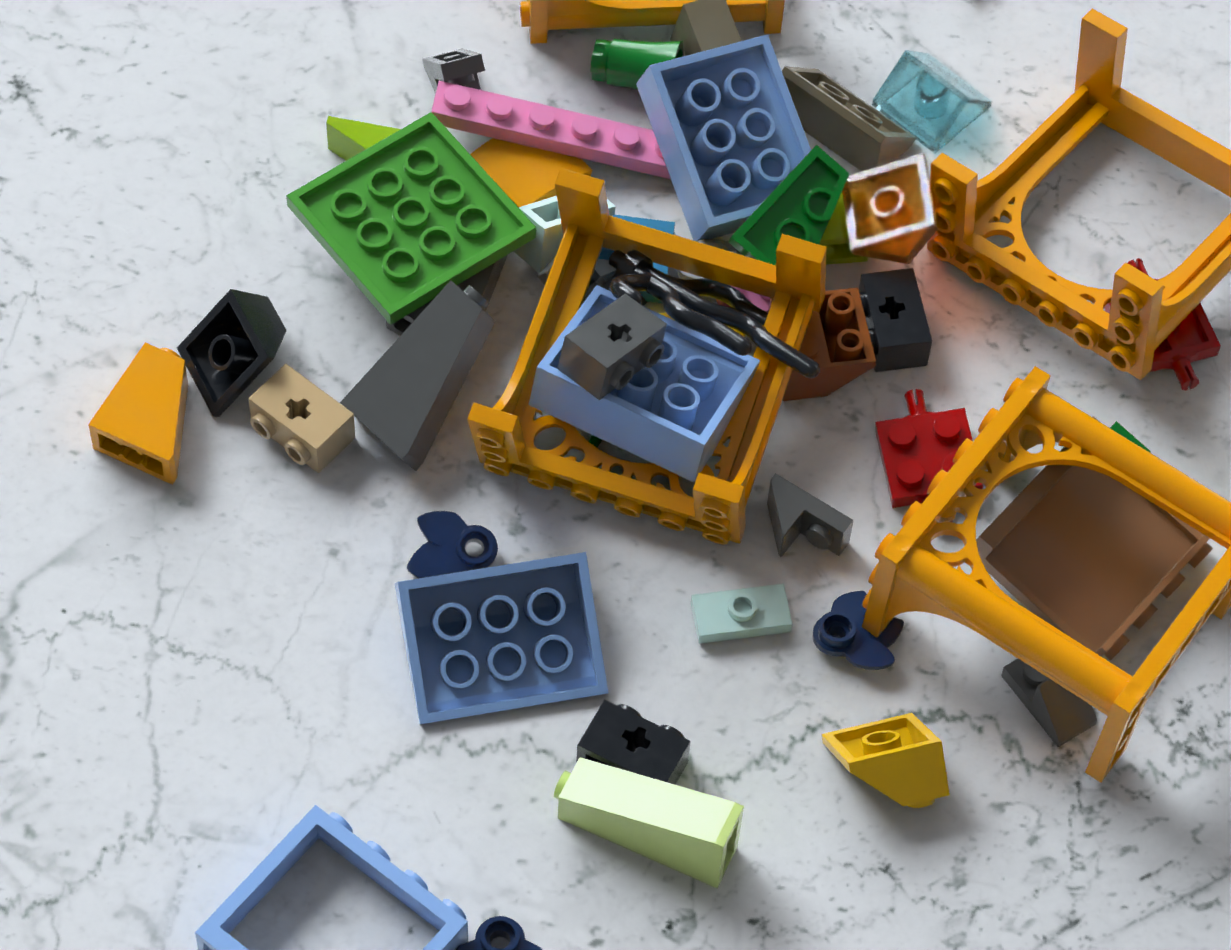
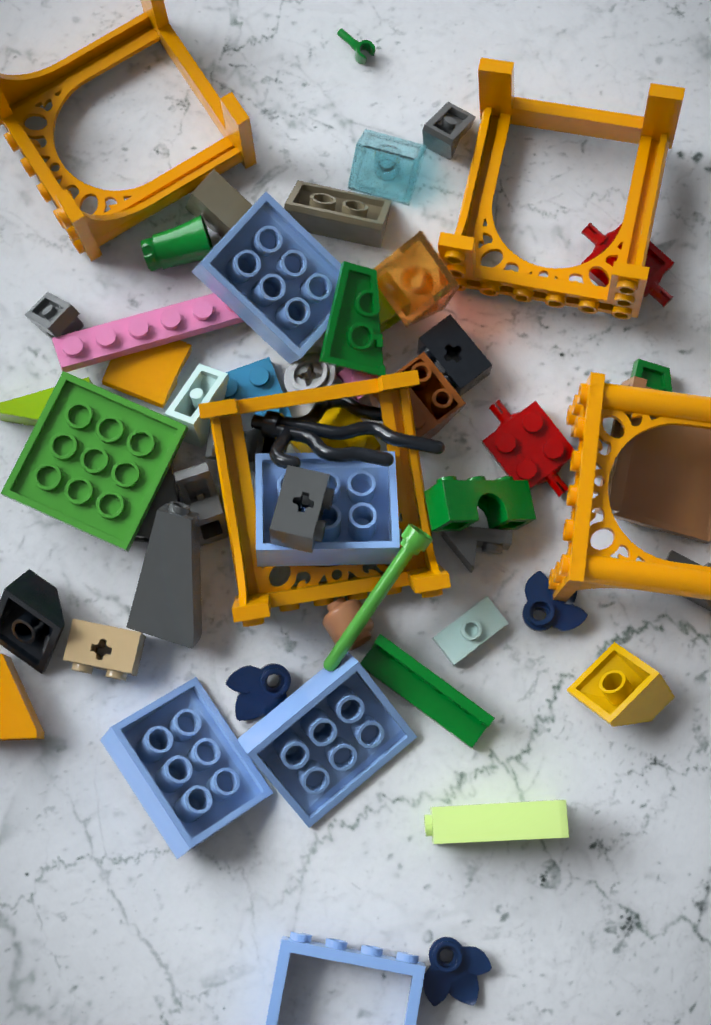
camera: 25 degrees left, 20 degrees up
black brick [576,699,691,785] -> none
none -> light blue slope [100,677,273,859]
none -> dark grey brick [174,462,229,546]
none -> nougat head [322,597,374,651]
none -> bright green piece [323,523,433,672]
none -> green fence [360,634,495,748]
none -> dark grey slope [422,102,476,160]
none -> green arch [424,476,536,531]

